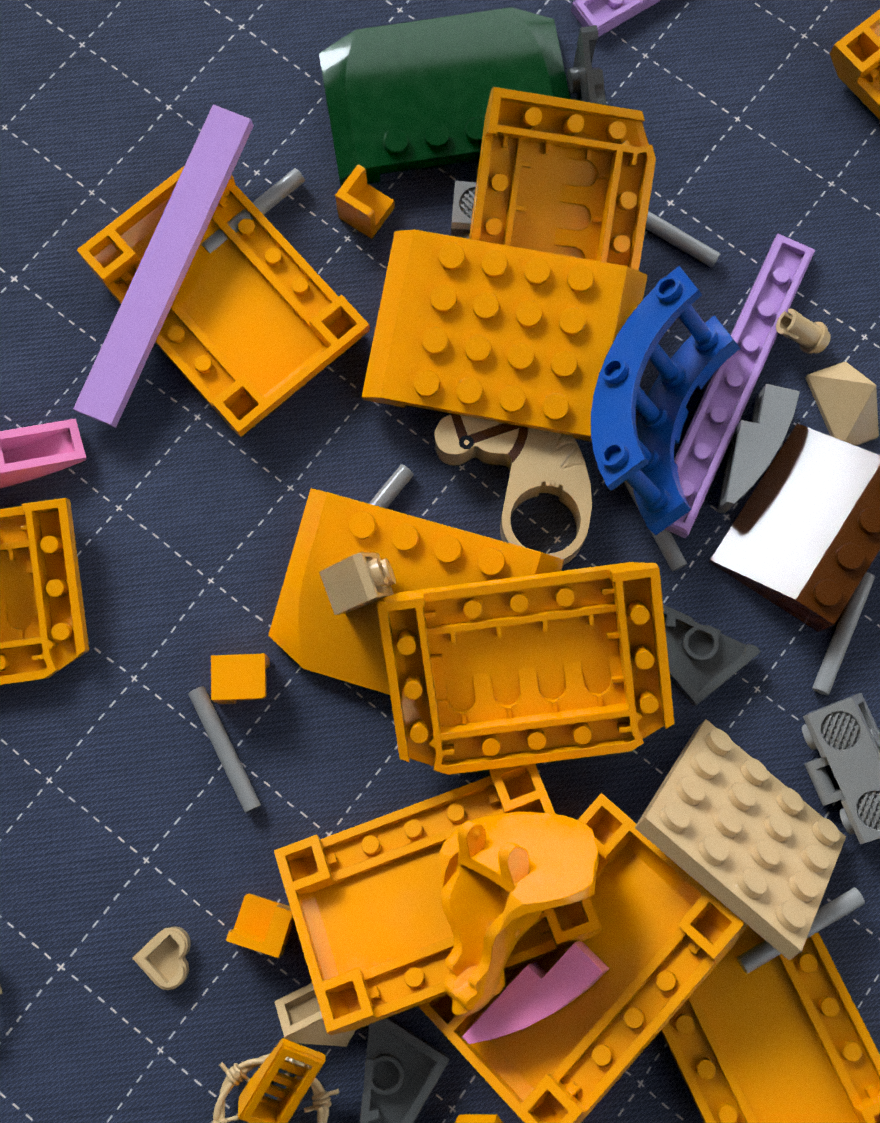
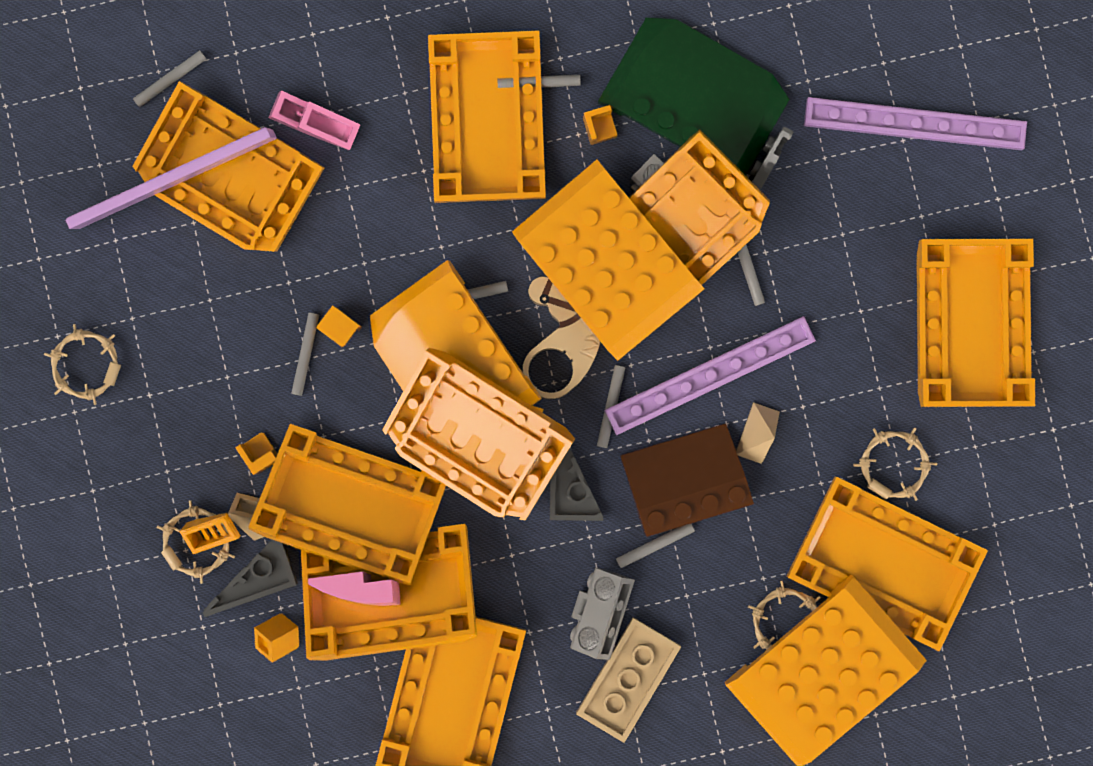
camera: 35 degrees right, 10 degrees up
lavender tile [73,104,254,428] -> none
tan tile [132,926,191,990] -> none
tan slope [319,552,396,615] -> none
light orange animal [439,811,599,1016] -> none
blue fence [591,266,740,536] -> none
tan plate [635,719,846,961] -> none
light grey slope [716,384,800,514] -> none
light grey bar [737,887,865,974] -> none
tan pin [776,309,831,354] -> none

